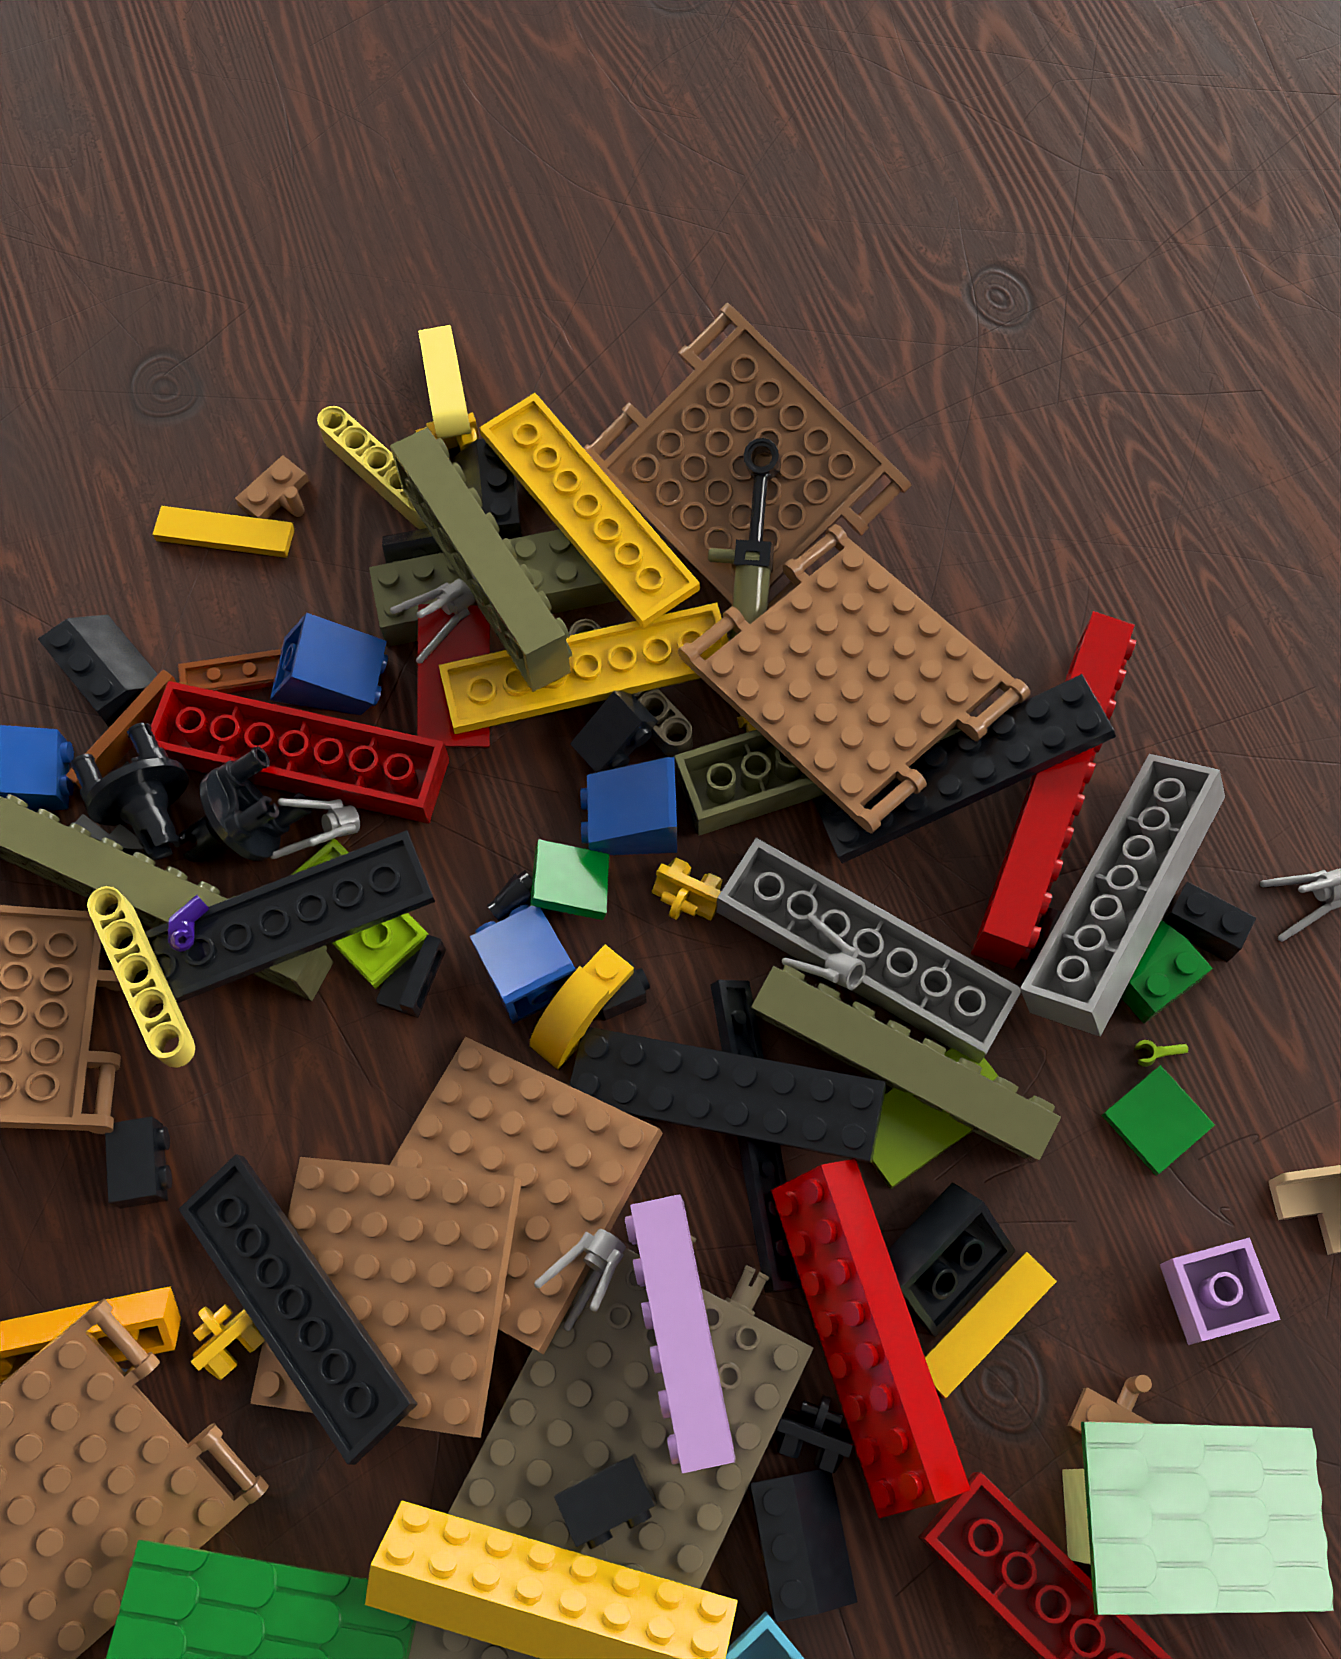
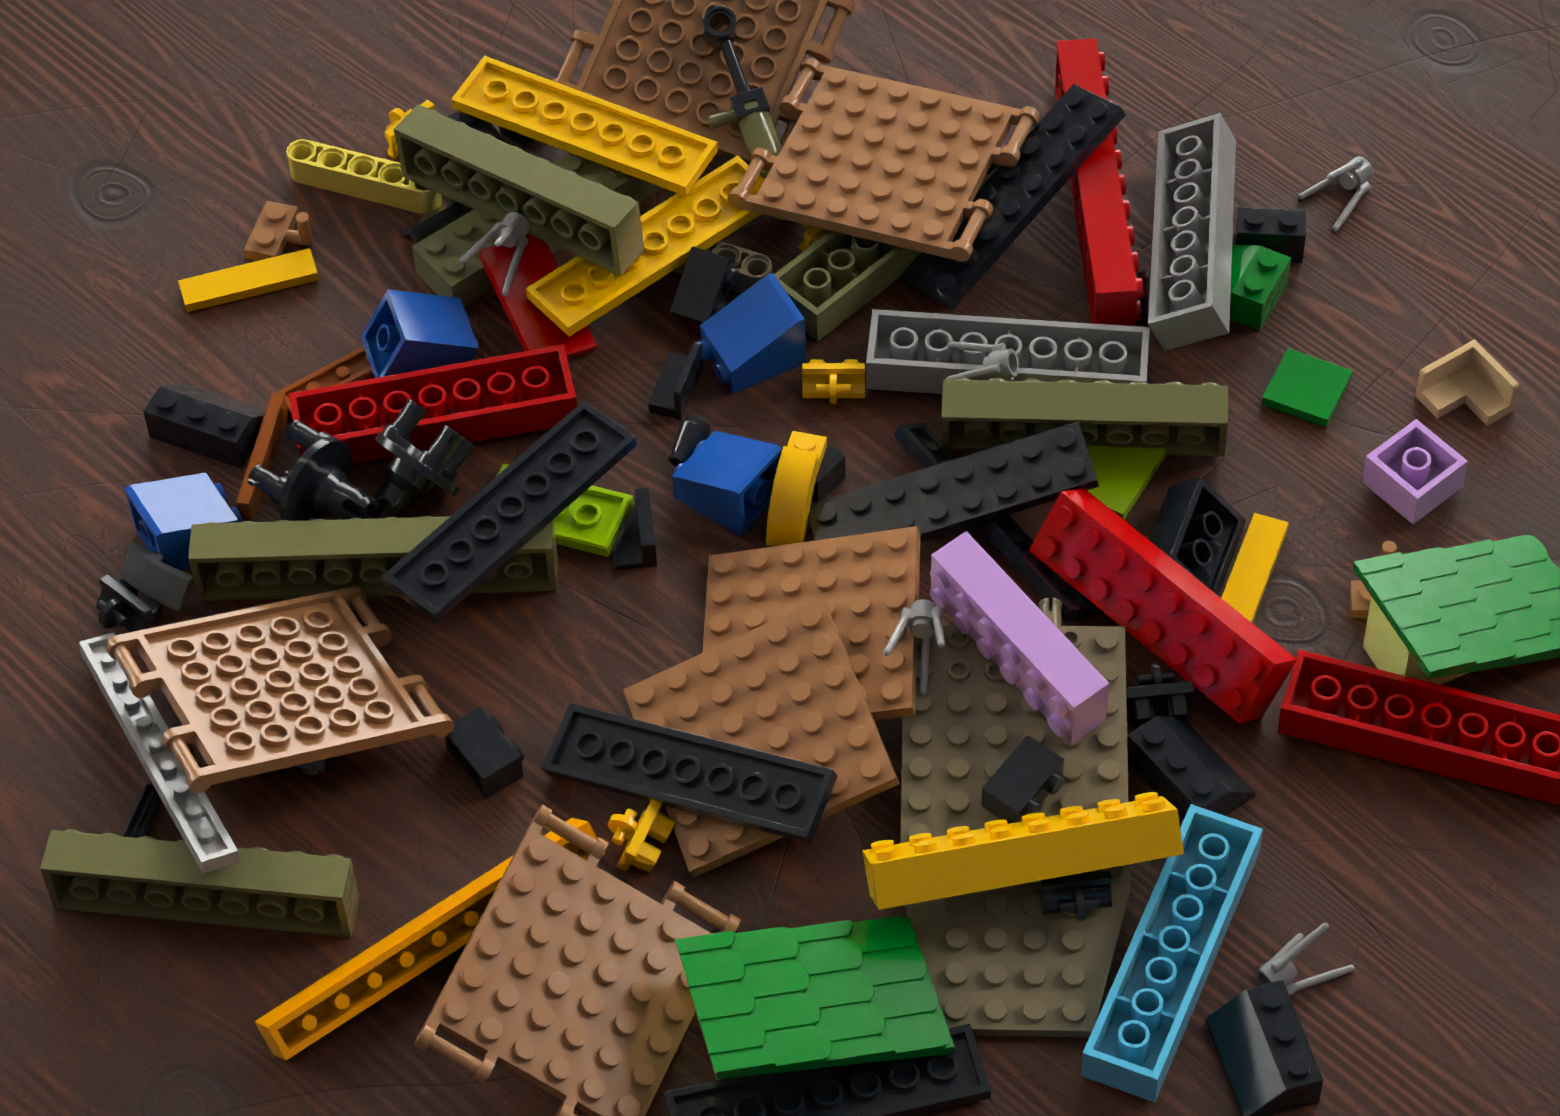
camera: 25 degrees left, 15 degrees down
light yellow beam [87,886,195,1068] -> none
dark purple arm [168,895,209,952] -> none
light grey plant [271,798,360,859] -> none
light yellow beam [418,325,471,439] -> none
tile [530,839,609,920] -> none
lime hand [1134,1040,1188,1067] -> none
none -> black panel [648,342,703,420]

